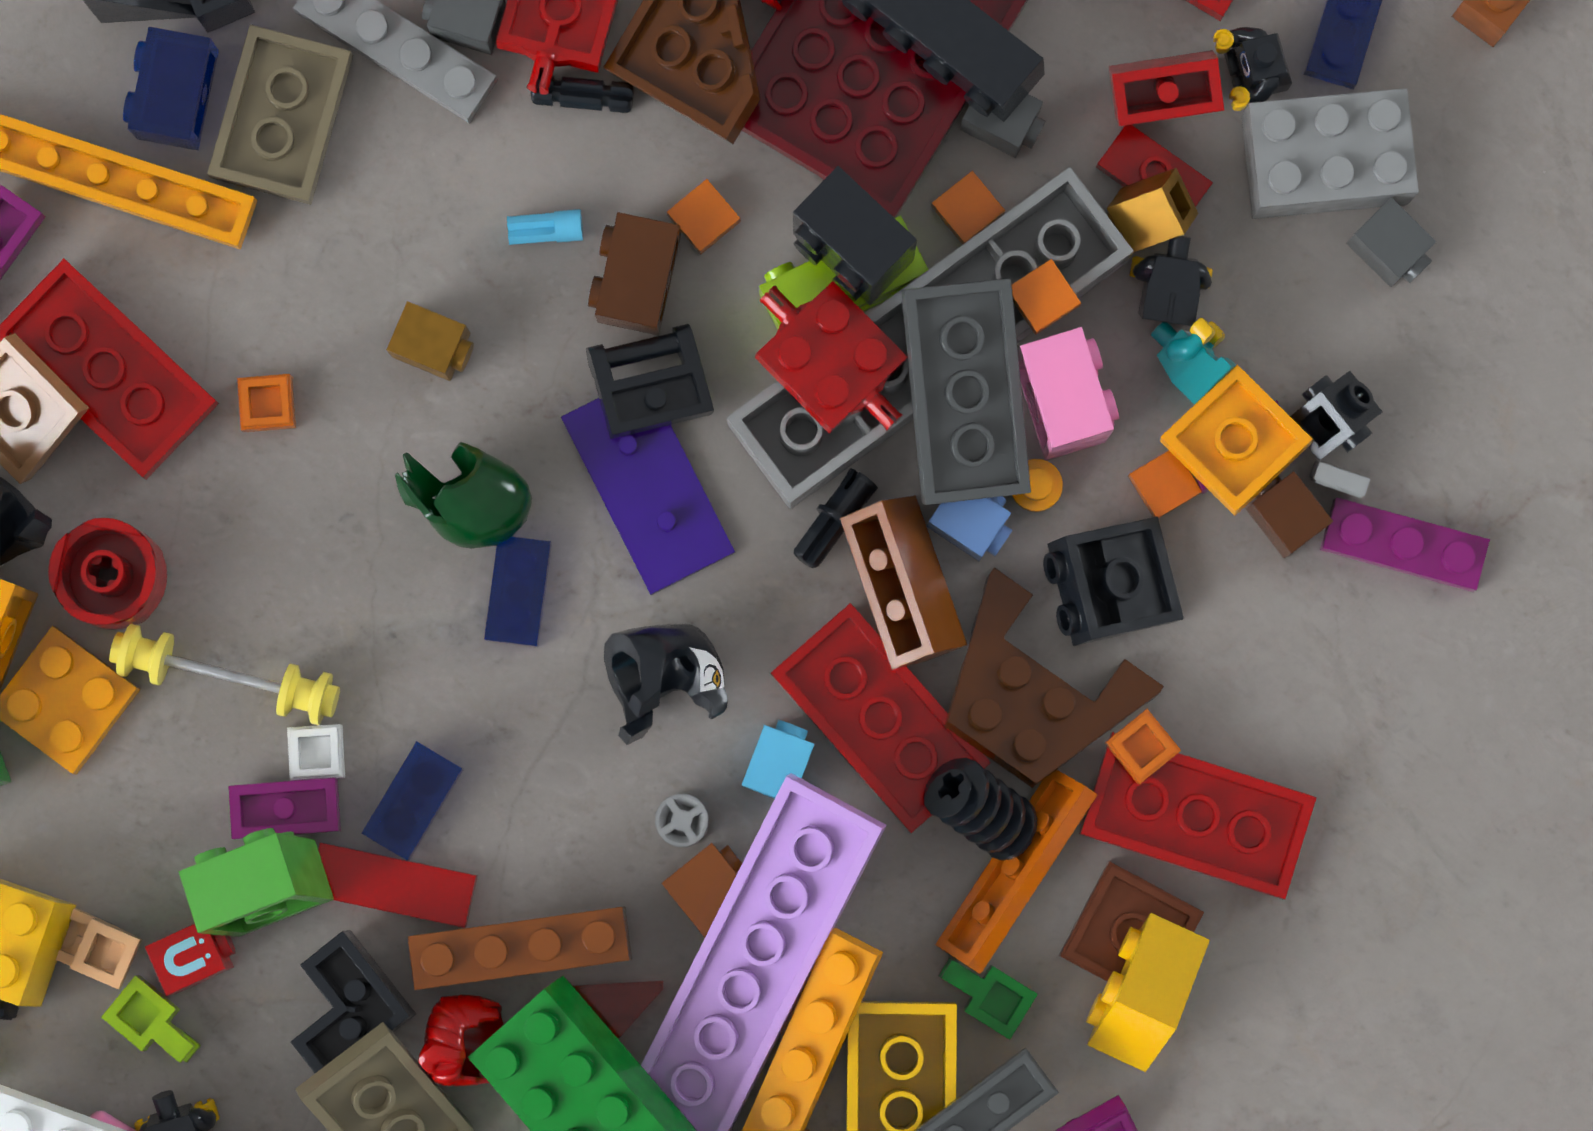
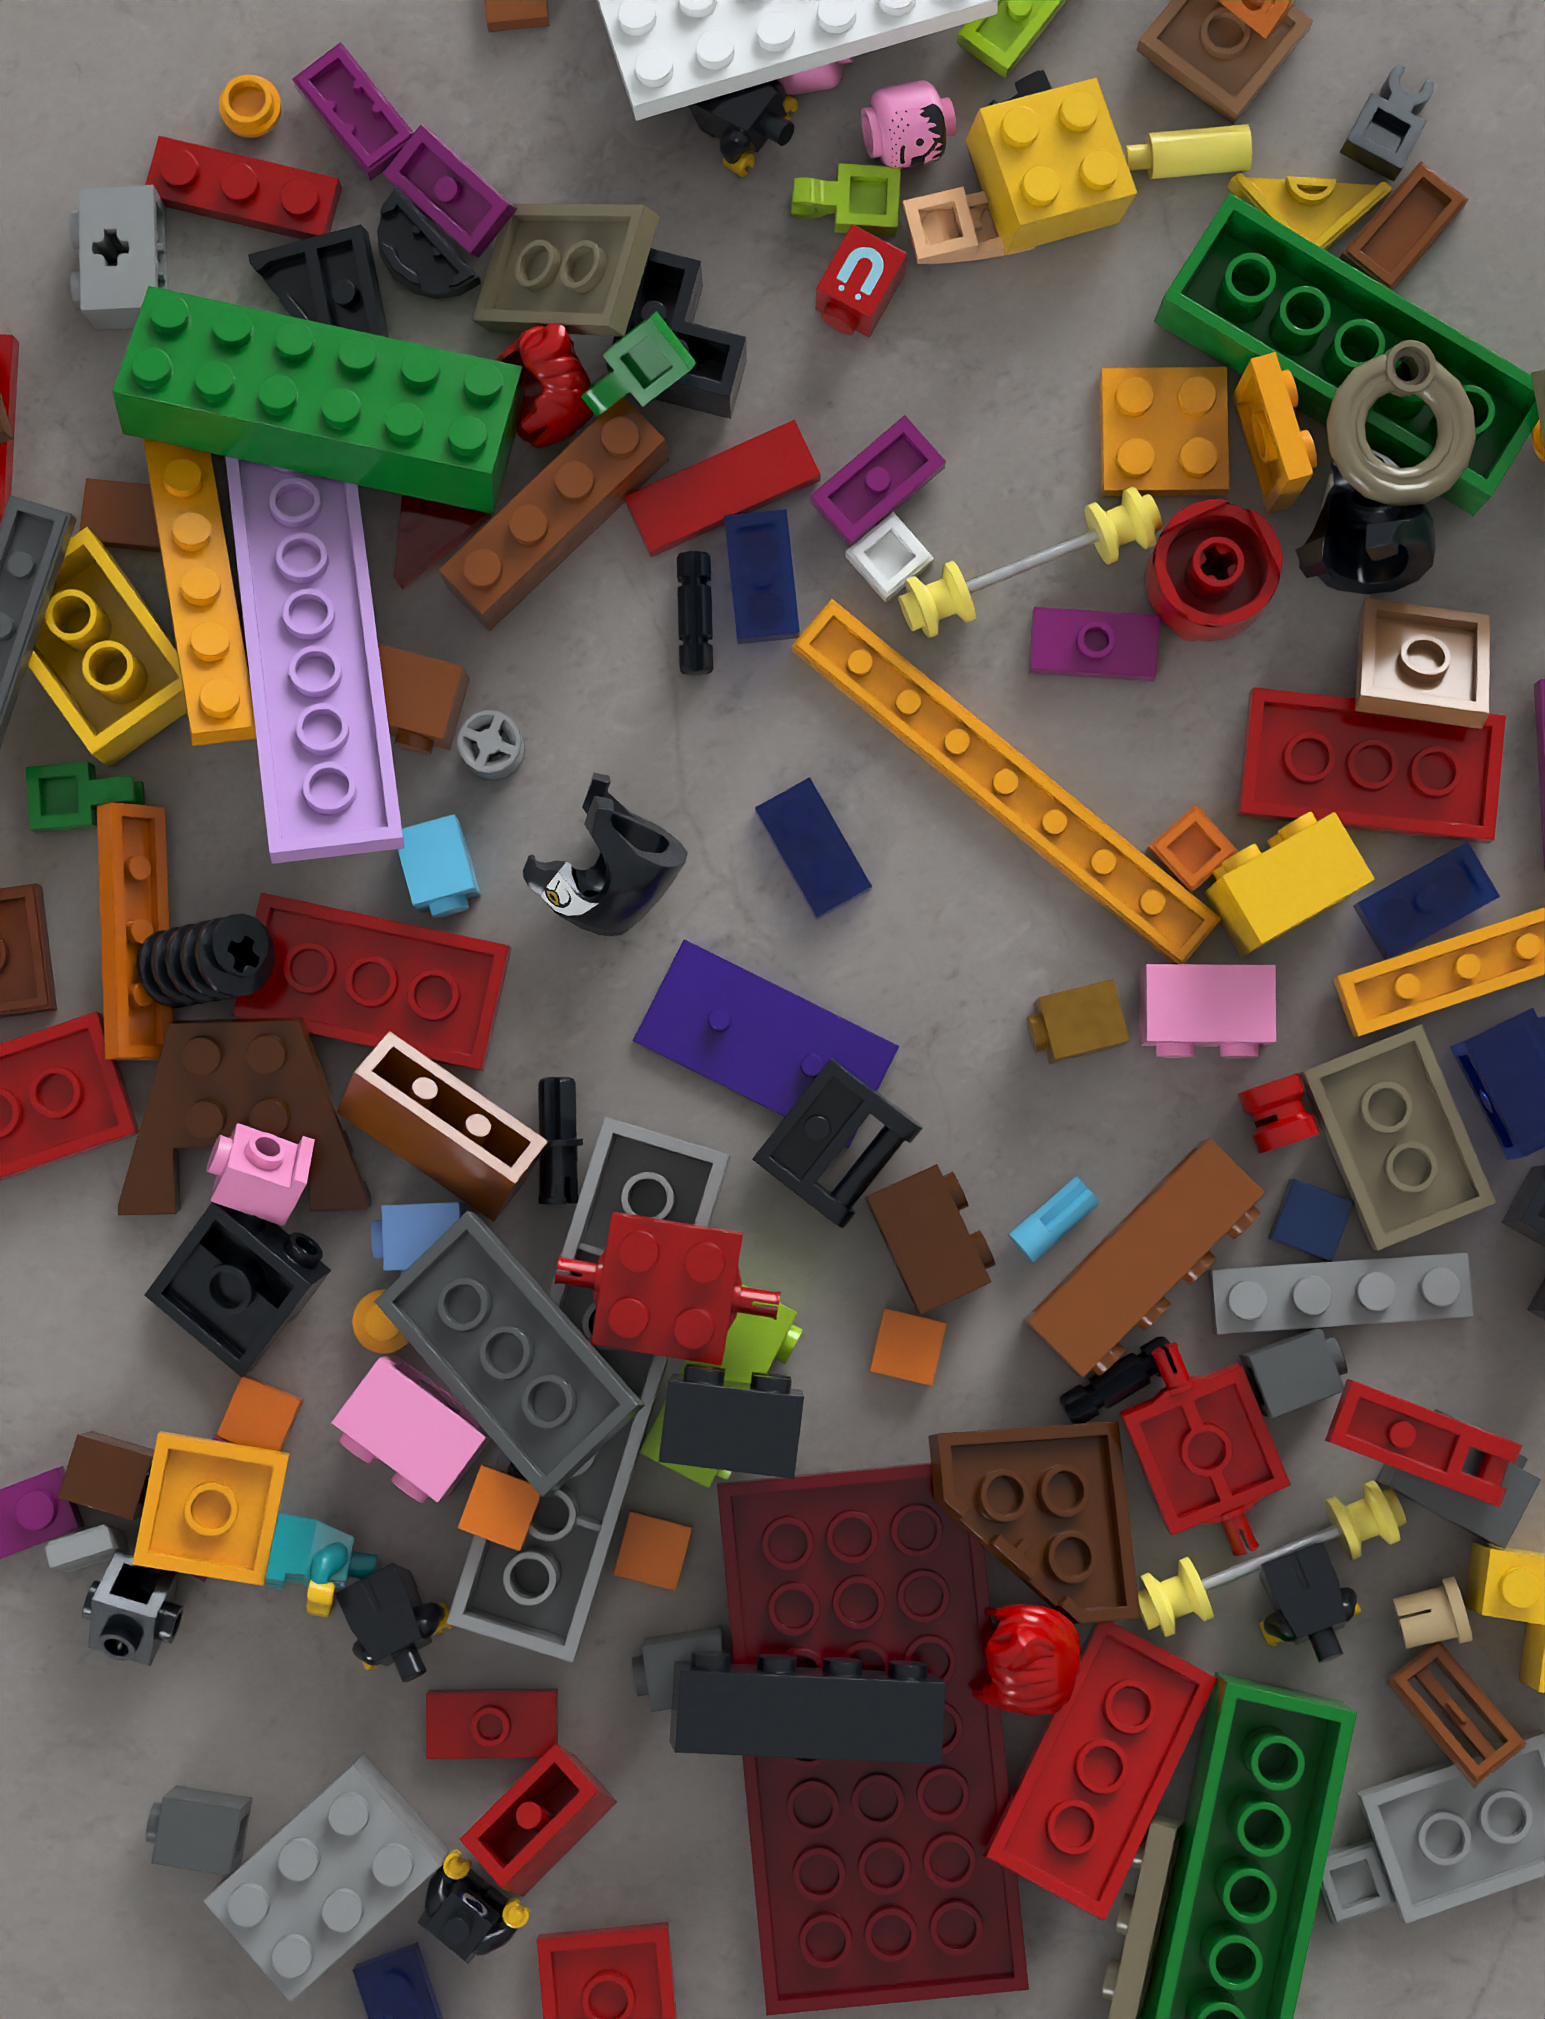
camera: 145 degrees right, 0 degrees up
bright green brick [178,828,334,937] -> none
dark green helmet [395,442,532,549] -> none
orange tile [1105,709,1181,784] -> none
pearl gold brick [1107,168,1199,253] -> none
none -> bright pink brick [206,1123,315,1226]
none -> green plate [581,311,696,416]
none -> black axle [677,551,713,676]
none -> light orange tile [791,599,1222,964]
none -> bright pink head [861,80,956,169]
none -> dark orange brick [1023,1138,1265,1377]
none -> magenta plate [1029,607,1160,682]
none -> bright pink brick [1139,964,1276,1059]
none -> yellow brick [1203,812,1375,958]
none -> red wheel [1237,1073,1320,1154]
none -> dark blue tile [1268,1178,1354,1262]
none -> clear blue plate [1353,842,1500,960]

